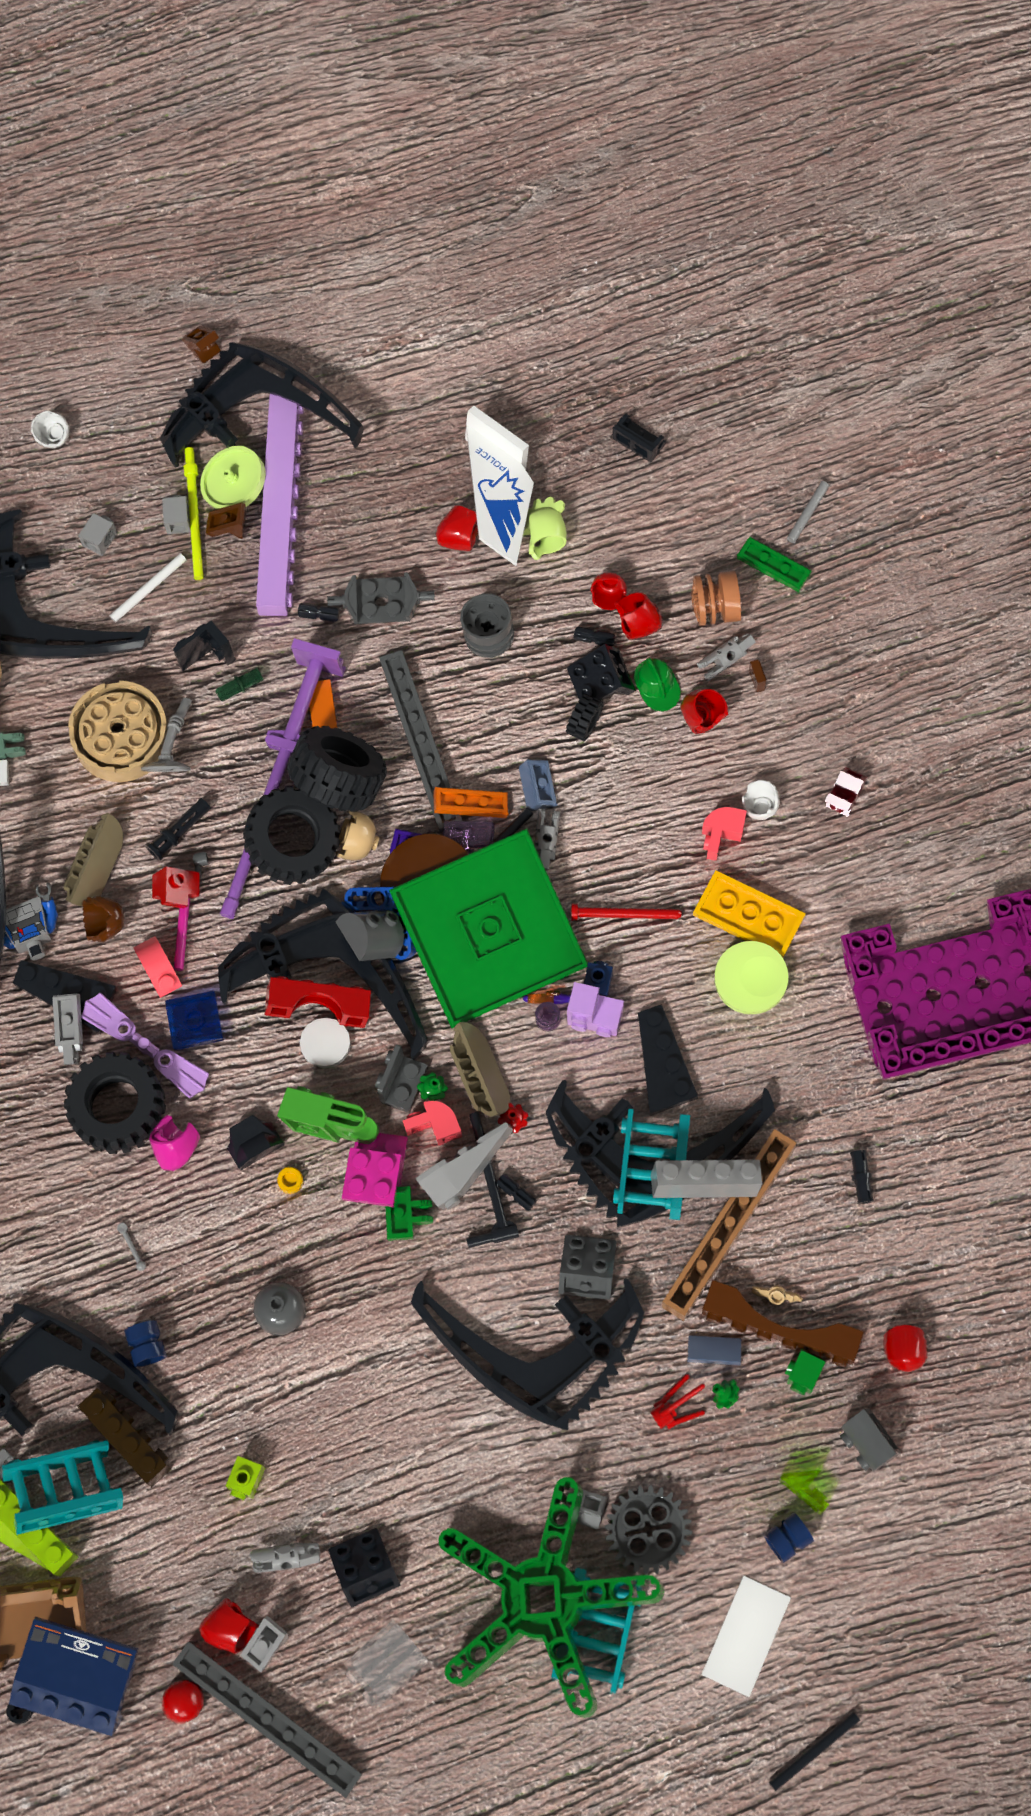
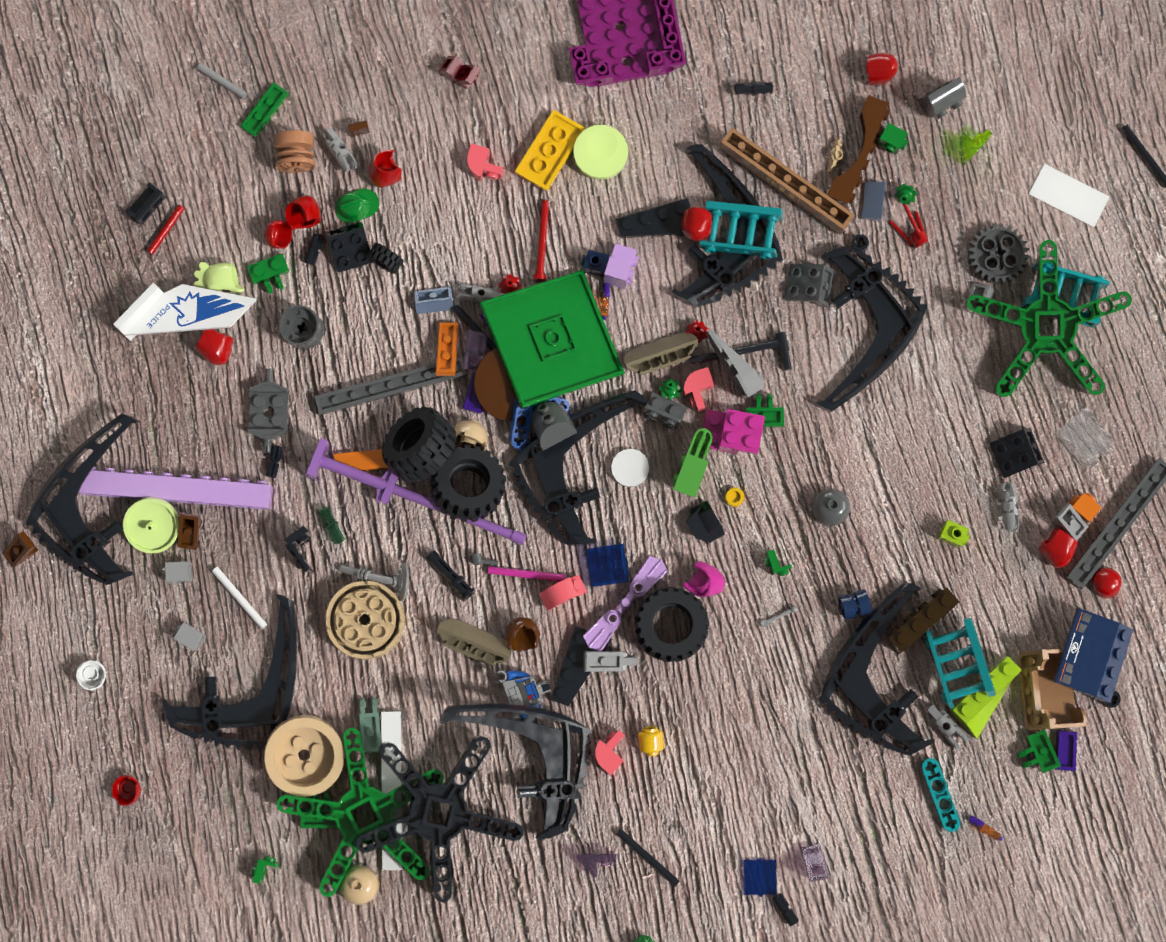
camera: 95 degrees left, 10 degrees up
red brick [152,866,200,909] -> none
neon yellow bar [183,447,203,580] -> none
red arch [264,976,371,1028] -> none
black piece [496,1174,536,1211] -> none
clear purple wheel [535,1002,561,1032] -> none
light grey brick [651,1160,762,1198] -> none
white hair [742,779,780,820] -> none
dark blue wheel [763,1512,814,1564] -> none
none -> red bar [147,205,185,255]
none -> green hinge [247,253,290,294]
none -> red plant [499,274,522,294]
none -> red piece [681,207,712,241]
none -> green bracket [764,549,792,577]
none -> black bush [851,234,869,252]
none -> orange brick [1069,493,1102,524]

